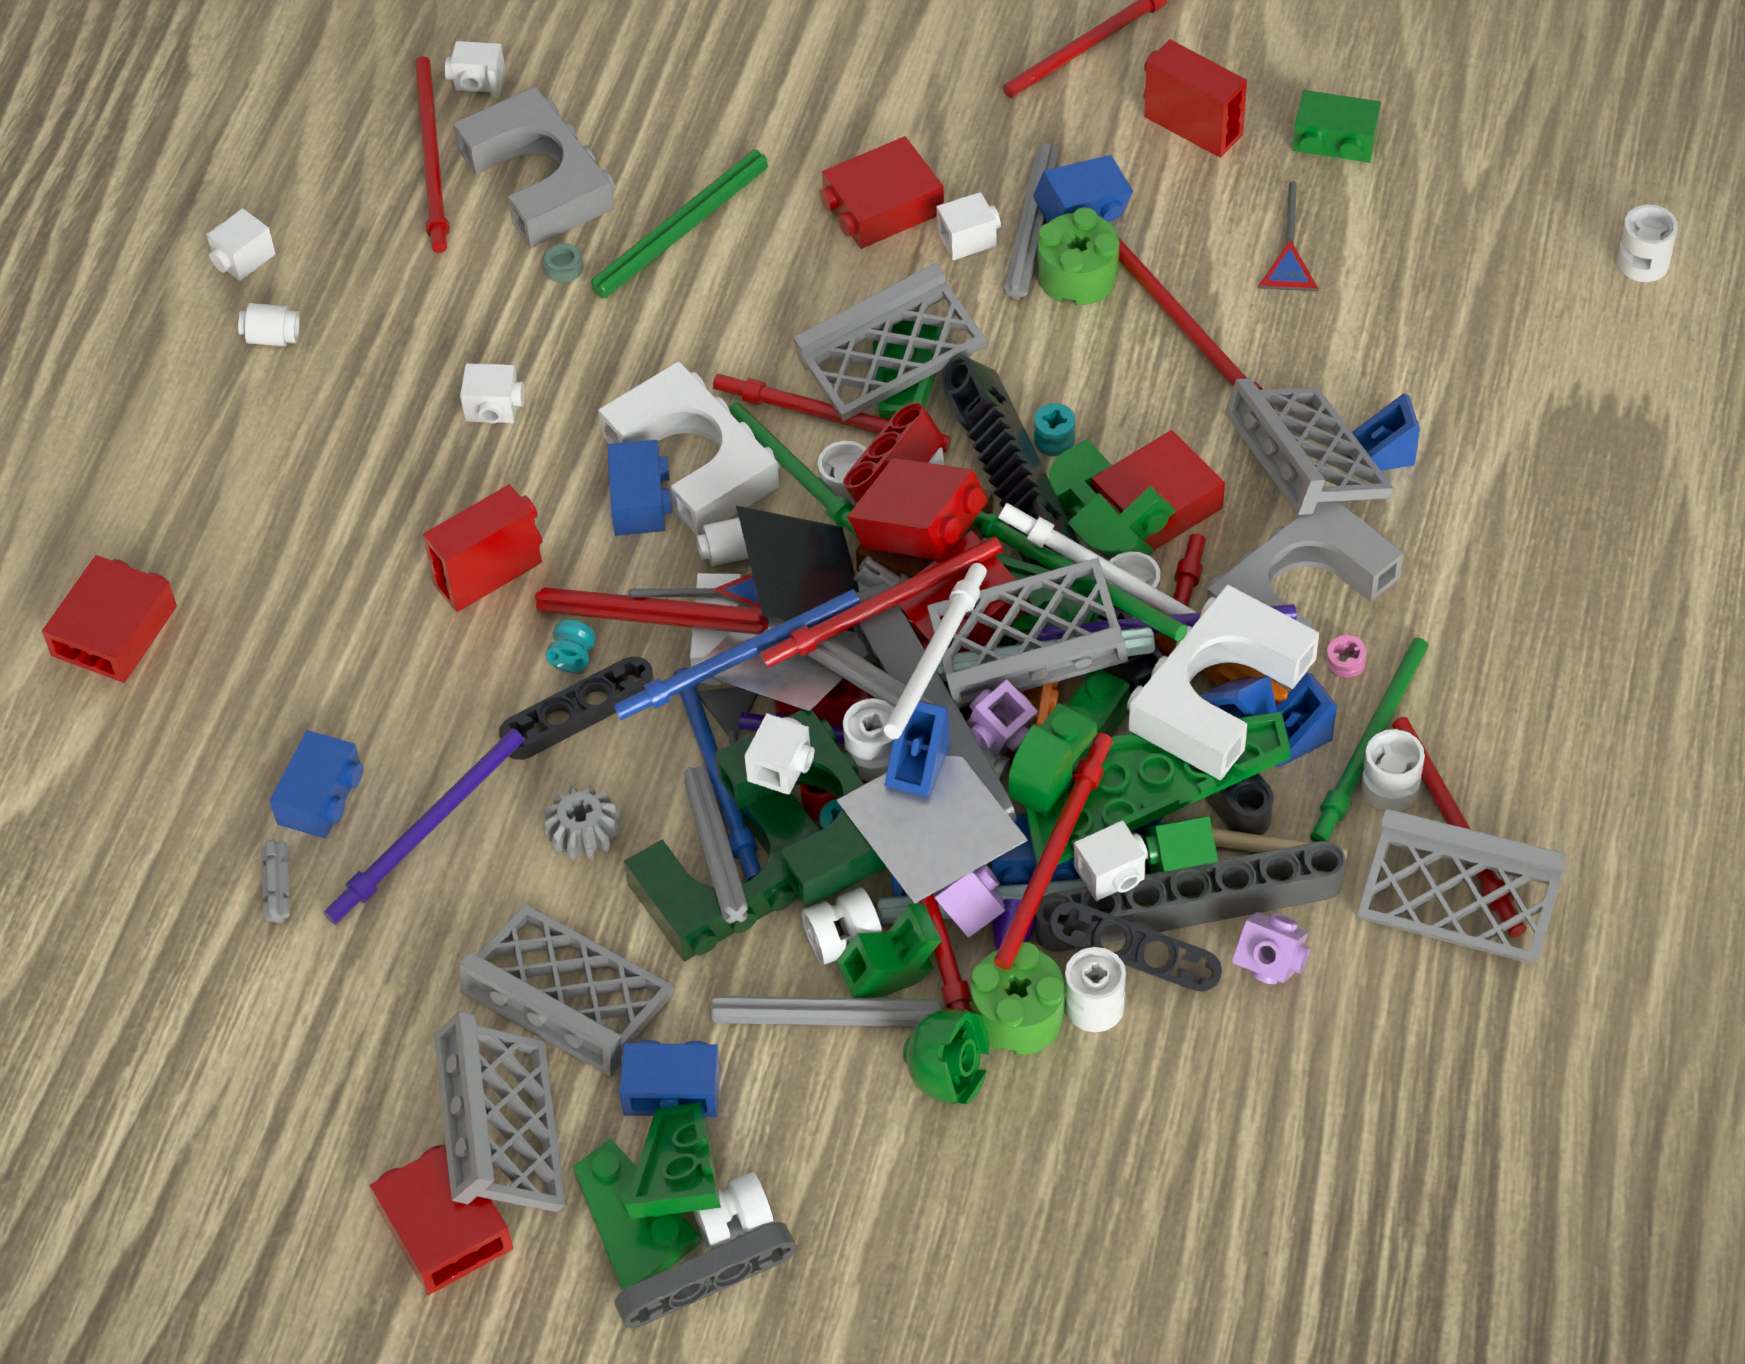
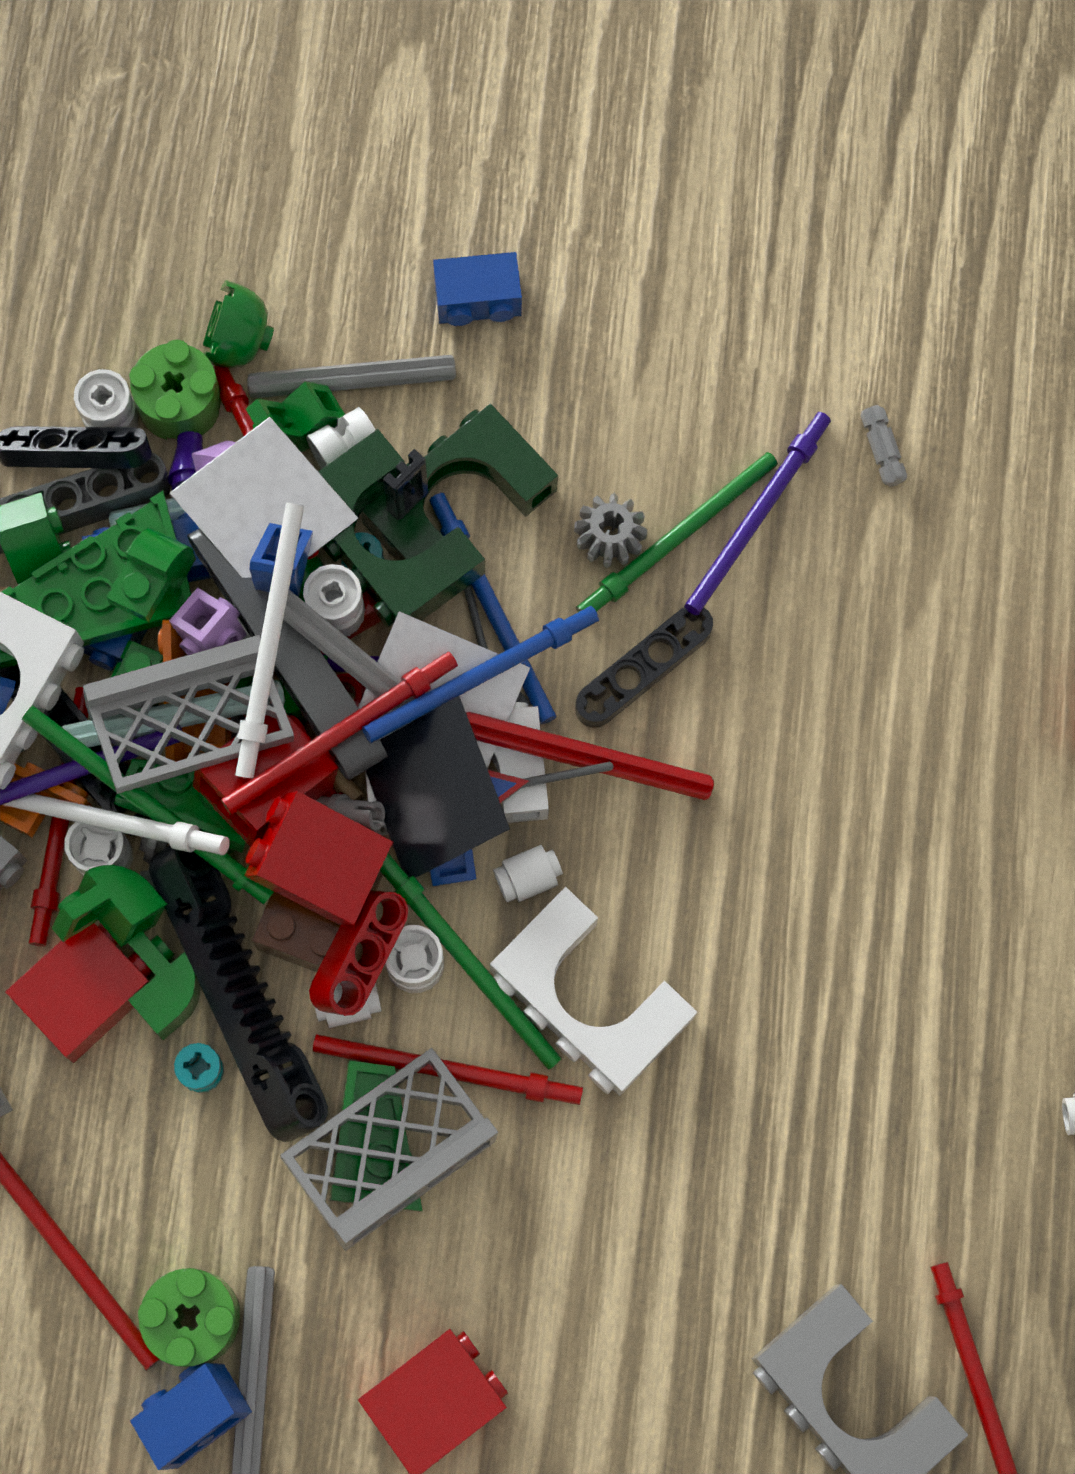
camera: 165 degrees right, 20 degrees up
blue brick [269,730,363,838] -> none
red brick [369,1144,514,1295] -> none
red brick [423,484,543,612] -> none
light grey fence [434,1011,566,1212] -> none
light grey fence [459,904,675,1076] -> none
white brick [460,363,525,424] -> none
sand green tile [543,243,584,283] -> none
teal wheel [546,619,596,673] -> none
green wing [573,1138,701,1292] -> none
green axle [591,150,768,298] -> none
blue brick [607,440,672,536] -> none
dark grey beam [614,1222,797,1328] -> none
green wing [625,1103,721,1219] -> none
light grey axle [684,765,748,924] -> none
white wheel [693,1172,774,1251] -> none
white brick [745,714,815,795] -> none
white brick [936,192,1001,261] -> none
red bar [993,733,1113,970] -> none
white brick [1074,821,1148,901] -> none
none -> black tile [383,449,428,520]
none -> green bar [576,452,778,612]

